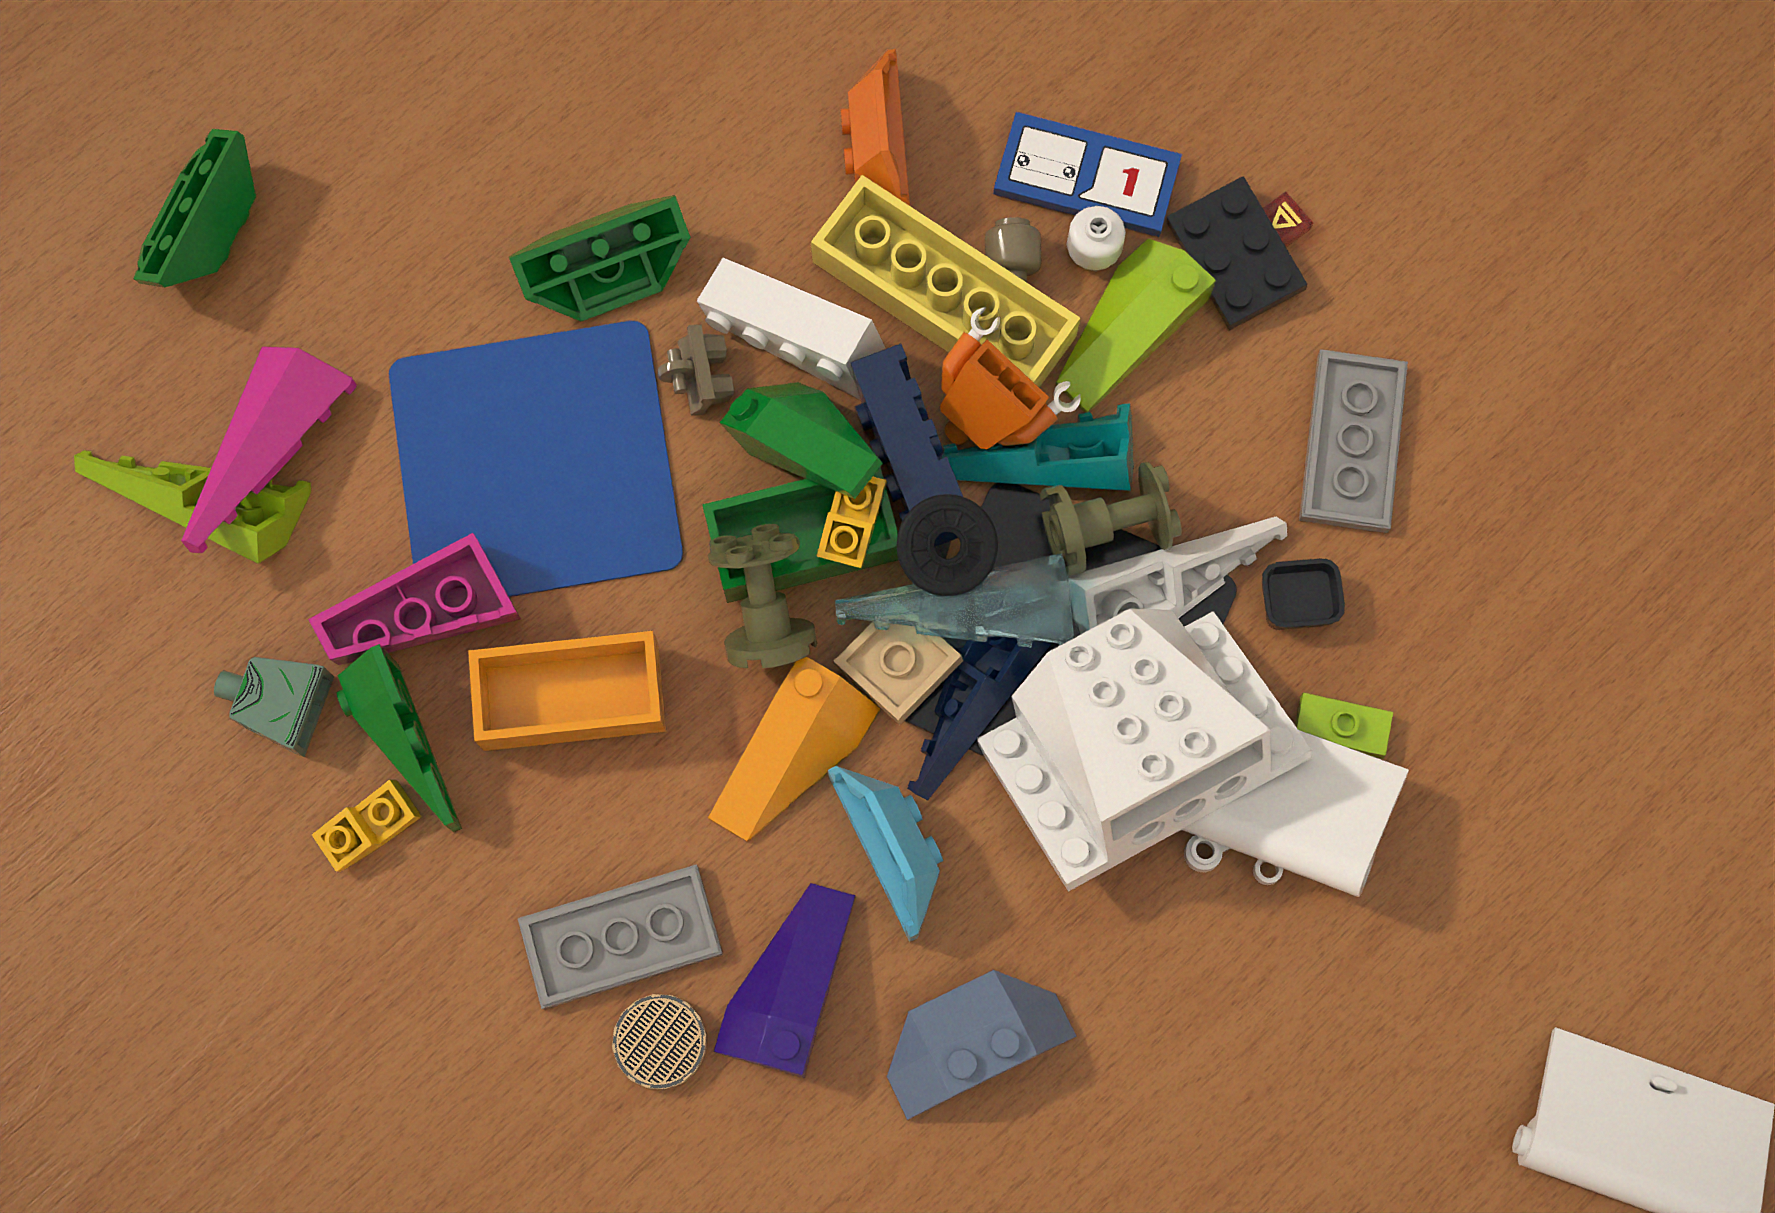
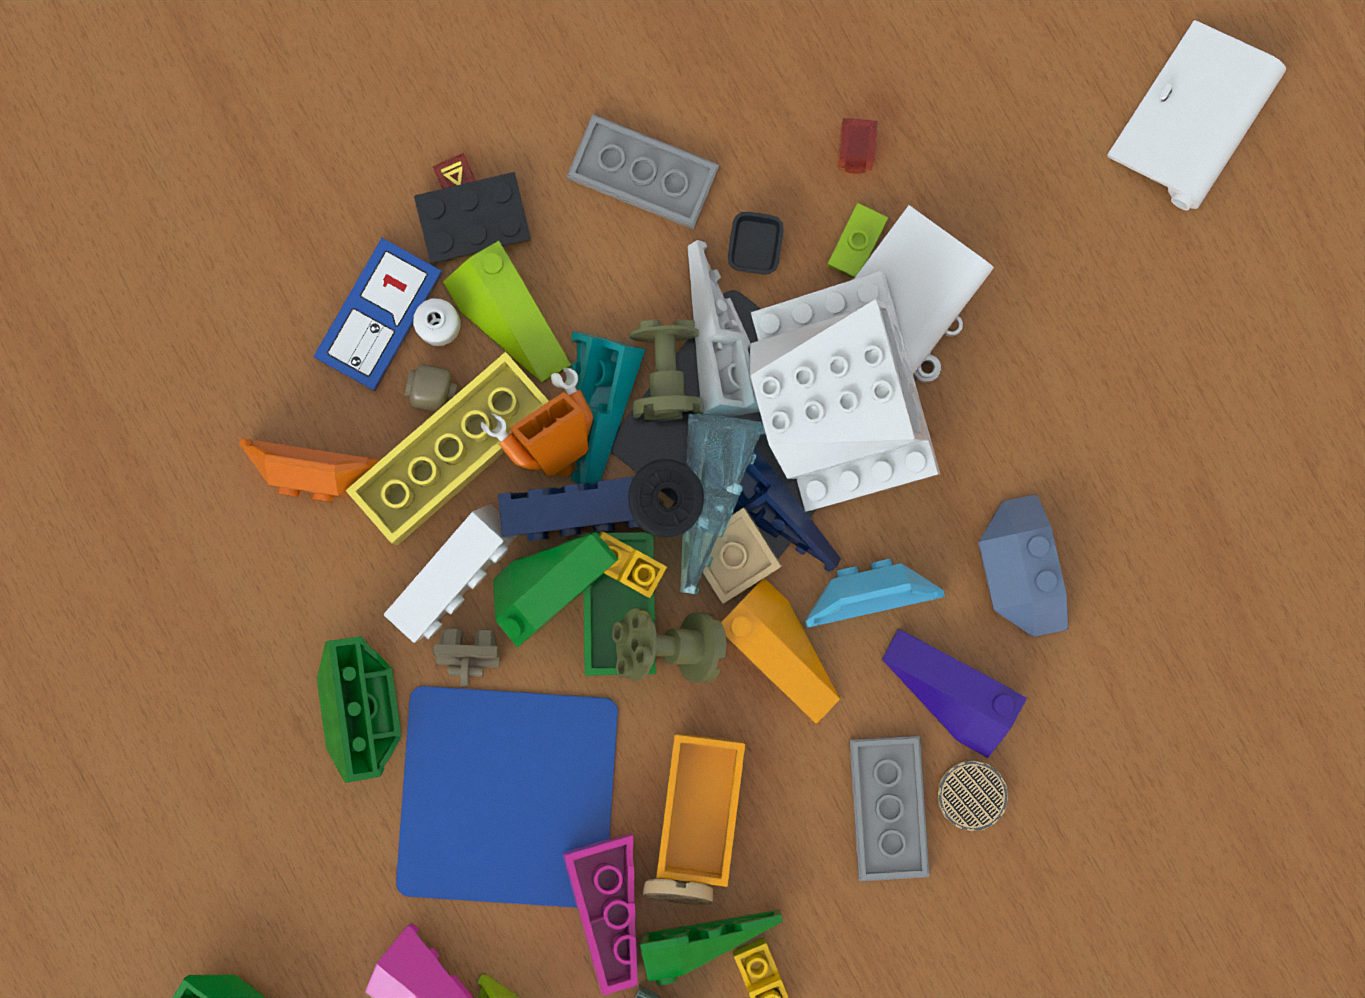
camera: 75 degrees left, 10 degrees up
none -> tan tile [642,879,714,905]
none -> clear red brick [837,118,877,174]

